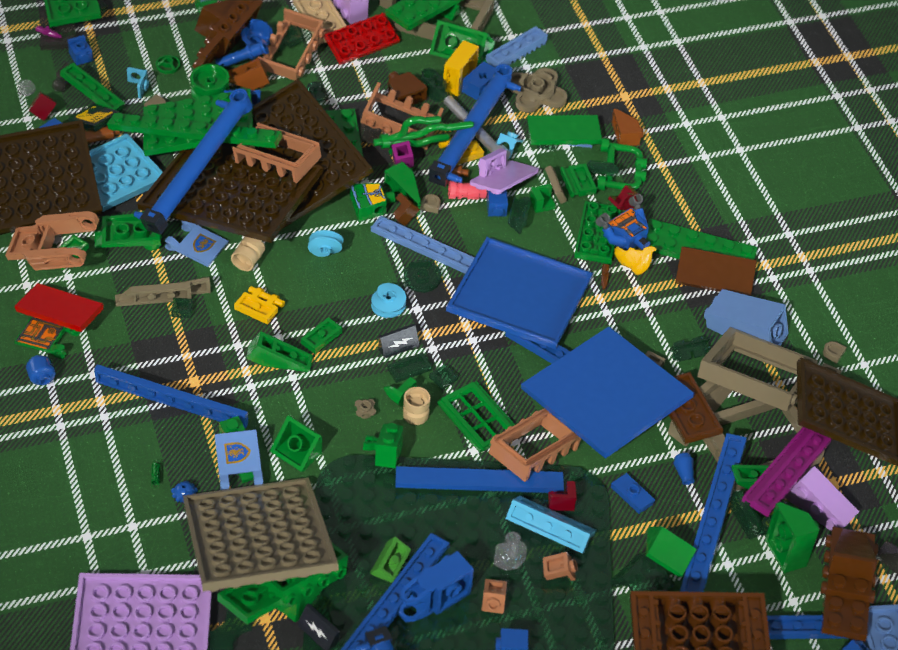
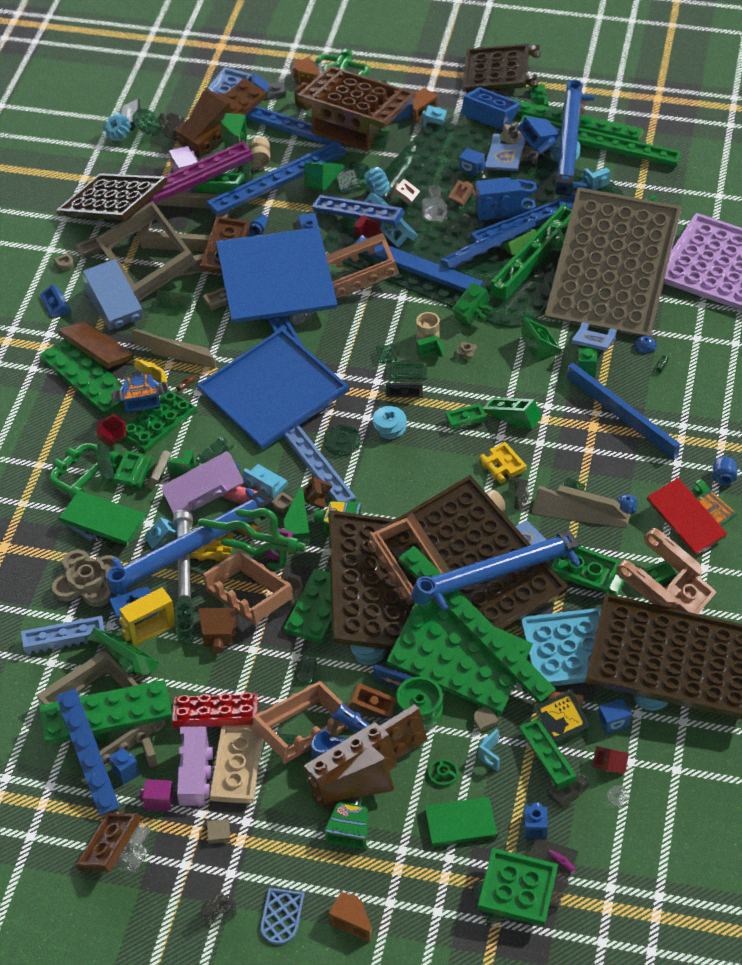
camera: 145 degrees left, 0 degrees up
medium azure piece [308,230,343,257] -> none
green piece [437,381,515,453] -> none
dark orange slope [612,109,644,146] -> none
none -> blue slope [40,284,71,318]
none -> dark tan wedge [132,329,216,368]
none -> medium azure bracket [243,464,288,500]
none -> tan wheel [249,137,270,169]
none -> blue plate [312,195,404,225]
none -> medium azure gear [364,167,390,196]
none -> green tile [425,797,497,847]
none -> blue plate [440,218,536,269]
none -> green tile [490,203,572,301]
none -> clear smoke bracket [508,477,530,510]
none -> blue animal [616,494,637,514]

